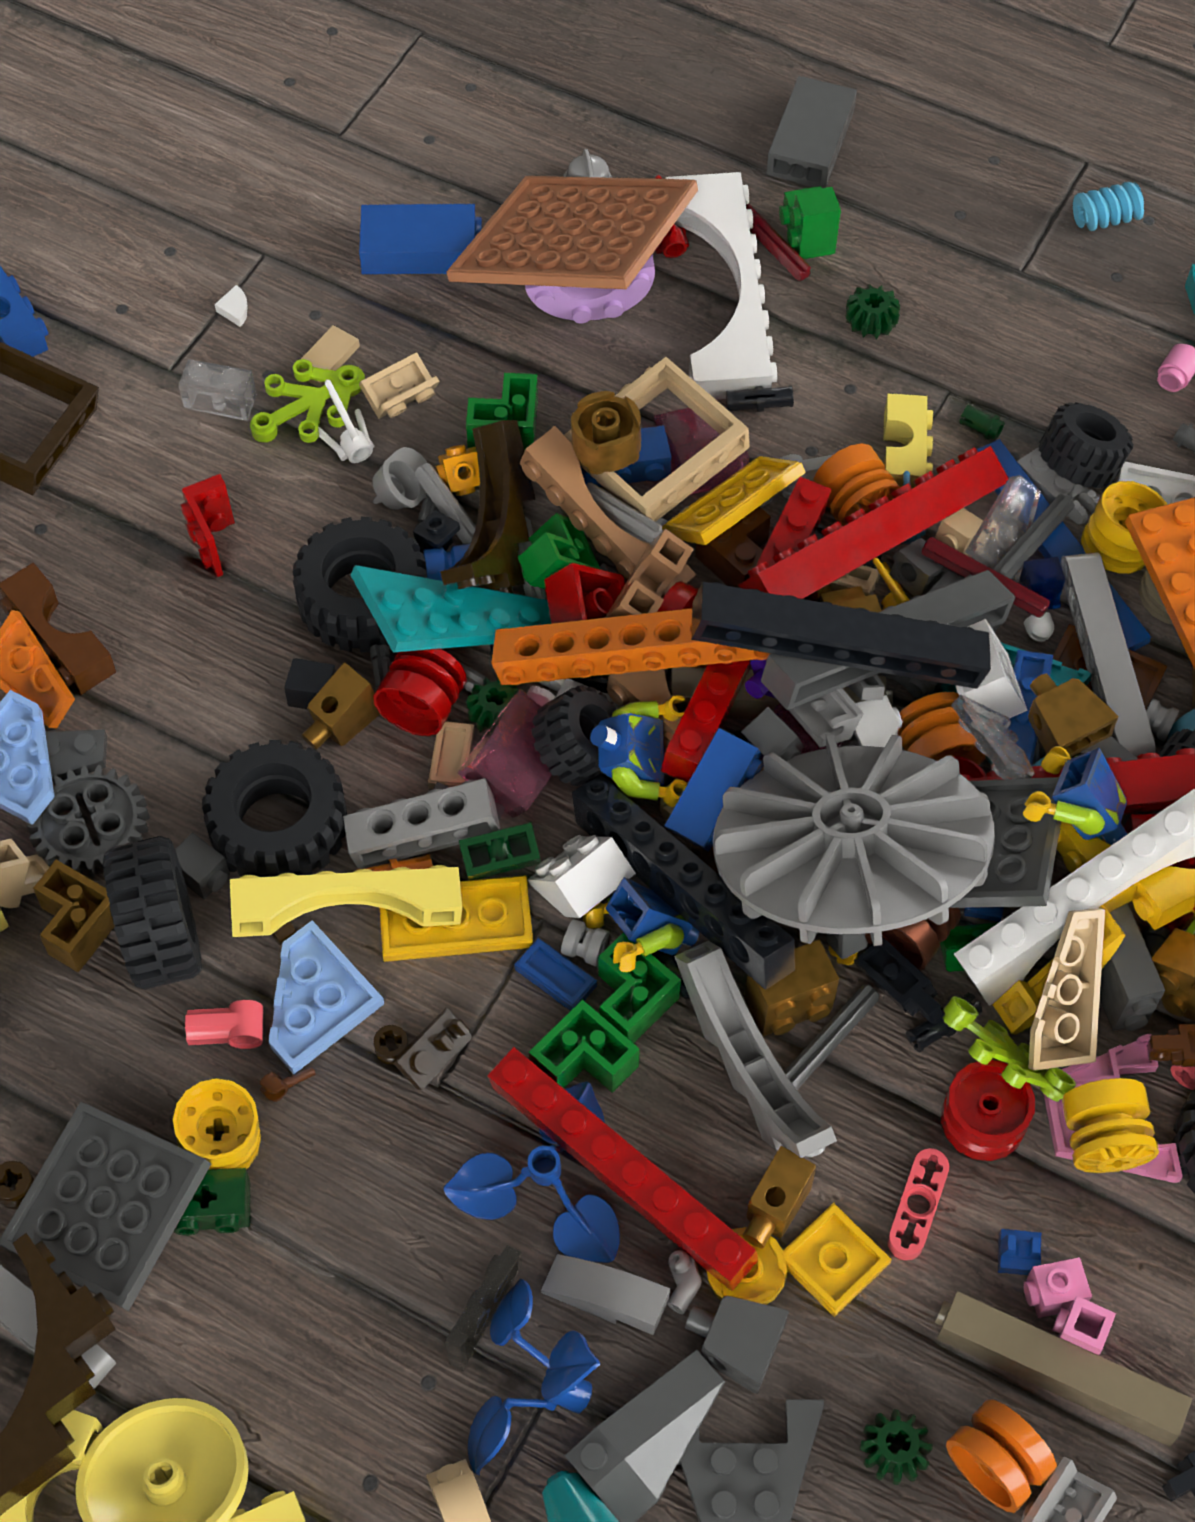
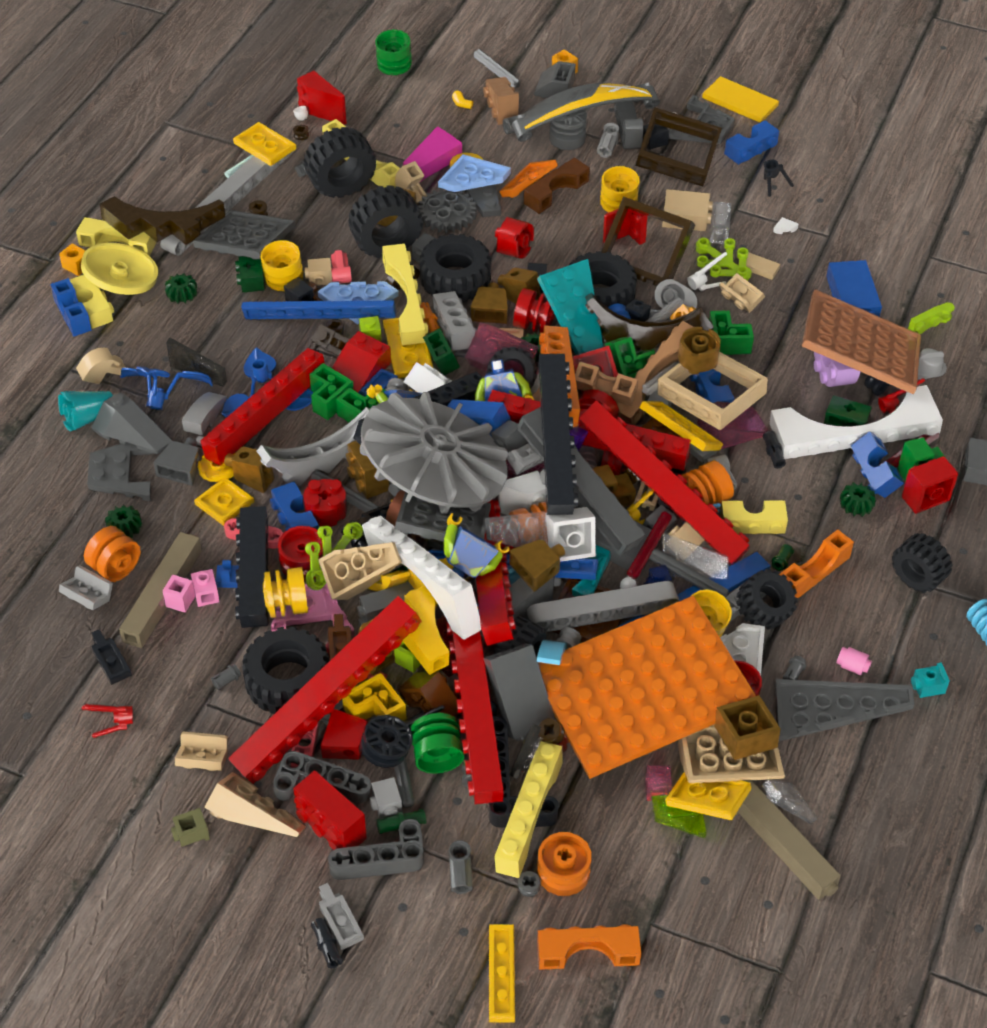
camera: 85 degrees right, 10 degrees down
none -> dark green gear [165,273,197,304]
none -> black brick [235,506,268,628]
none -> blue tile [241,300,397,319]
none -> blue arch [270,481,319,531]
none -> black brick [284,277,314,301]
none -> red brick [303,479,347,527]
none -> tan brick [305,258,332,286]
none -> red slope [332,331,391,393]
none -> lime brick [359,316,382,342]
none -> pearl gold torso [471,283,508,324]
none -> red brick [495,217,534,259]
none -> yellow wheel [600,166,640,213]
none -> dark brown window [601,196,695,287]
none -> tan brick [662,189,713,231]
none -> black plant [764,159,794,197]
none -> orange arch [779,529,854,598]
none -> dark green brick [824,395,872,427]
none -> arch [851,431,905,498]
none -> black tyre [892,533,953,593]
none -> red brick [901,456,958,514]
none -> lime hinge [908,302,955,334]

